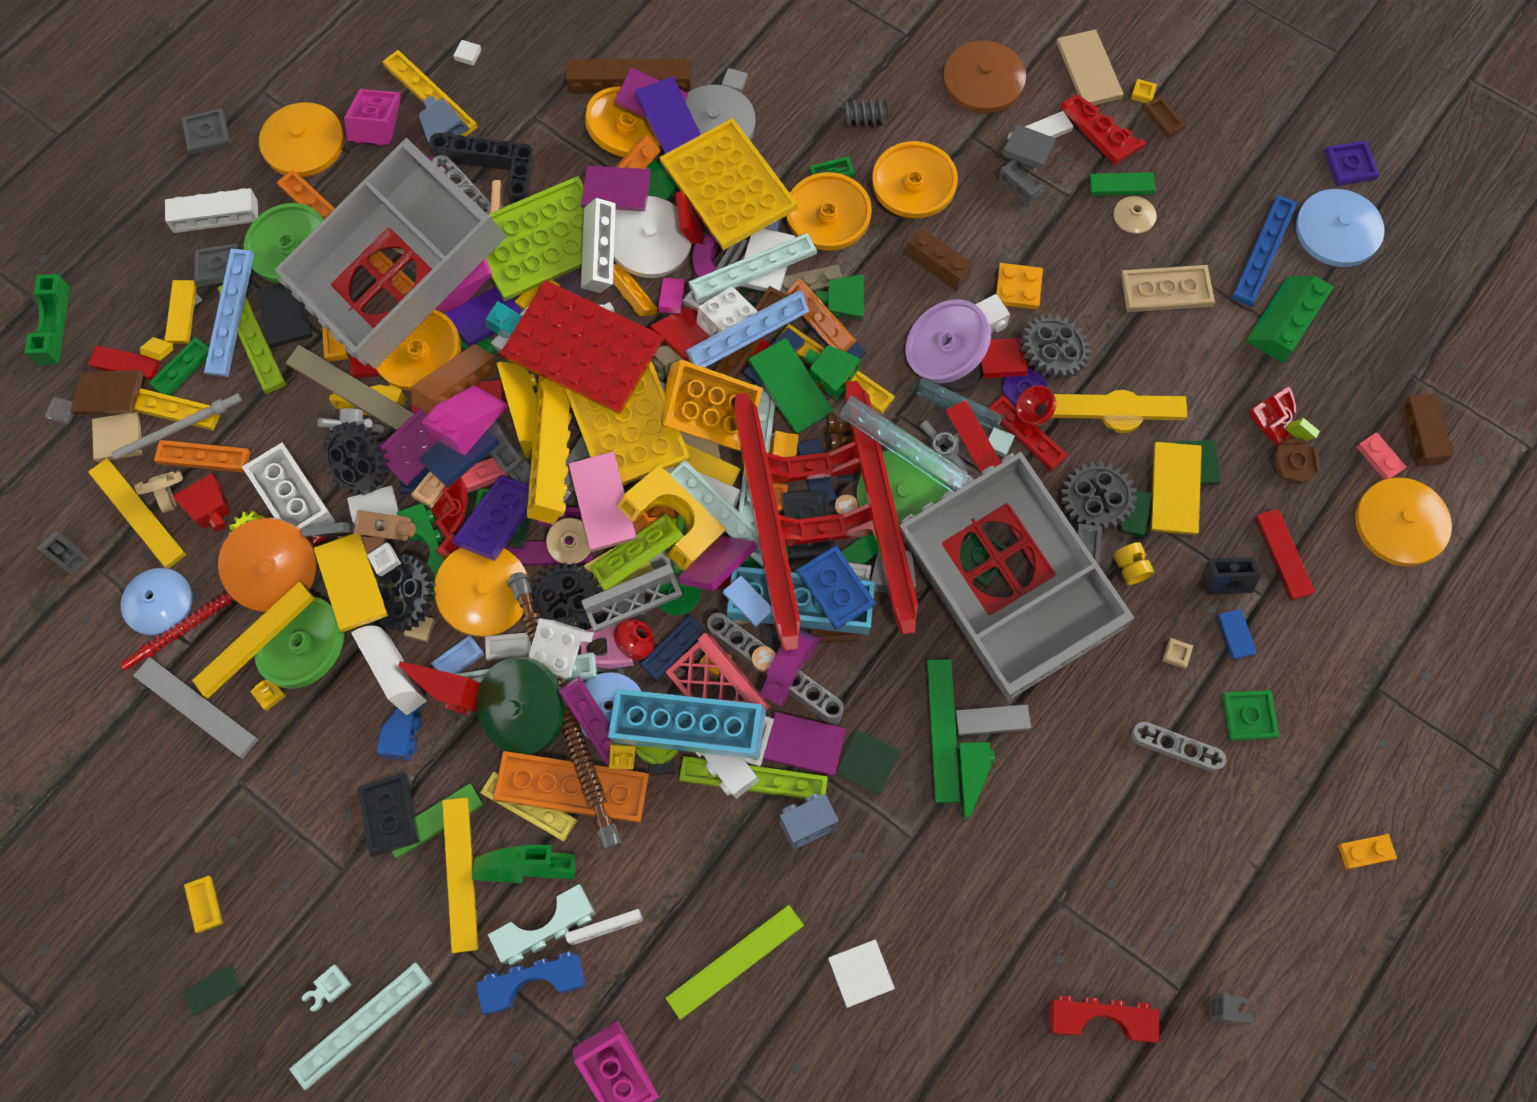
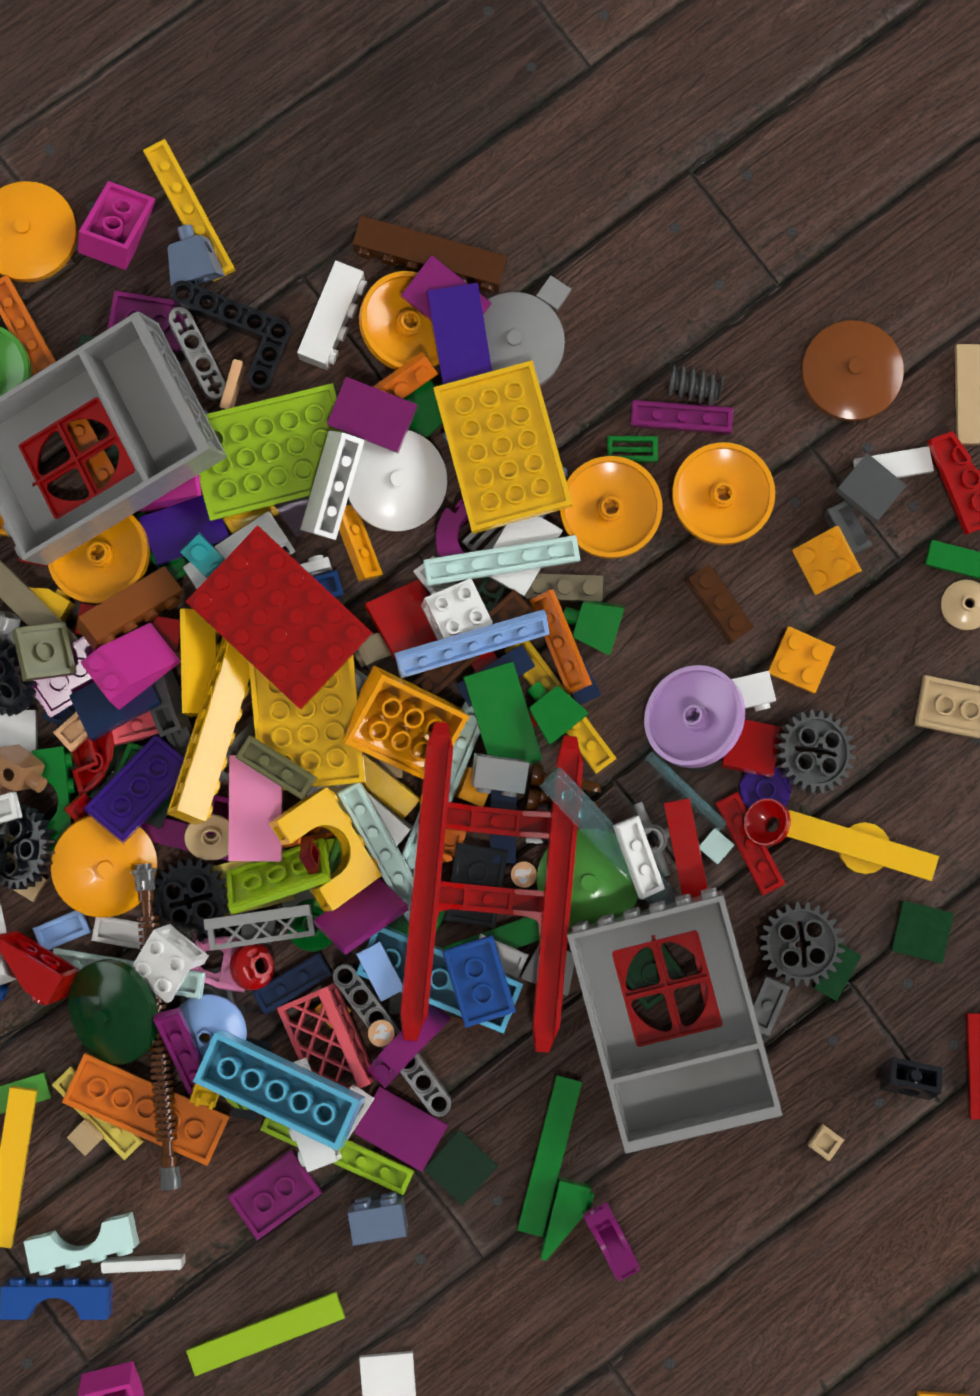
camera: 10 degrees right, 15 degrees up
white tile [453,40,481,66] -> none
green slope [472,845,576,883] -> none
dark pink tile [658,278,685,314] -> none
red tile [676,191,704,247] -> none
light grey tile [955,705,1031,736] -> none
yellow wheel [1113,542,1155,585] -> none
light grey beam [1131,722,1226,772] -> none
yellow tile [1150,442,1201,535] -> none
blue tile [1217,609,1257,661] -> none
green tile [1221,690,1280,742] -> none
none -> olive plate [12,622,77,682]
none -> tan tile [67,1118,104,1156]
none -> magenta tile [227,1149,322,1240]
none -> olive tile [235,735,317,800]
none -> white brick [297,260,367,370]
none -> dark red tile [299,836,320,874]
none -> light grey brick [470,753,529,797]
none -> magenta arch [583,1202,641,1282]
none -> white tile [613,816,665,899]
none -> magenta tile [630,400,734,435]
none -> light orange plate [792,526,862,595]

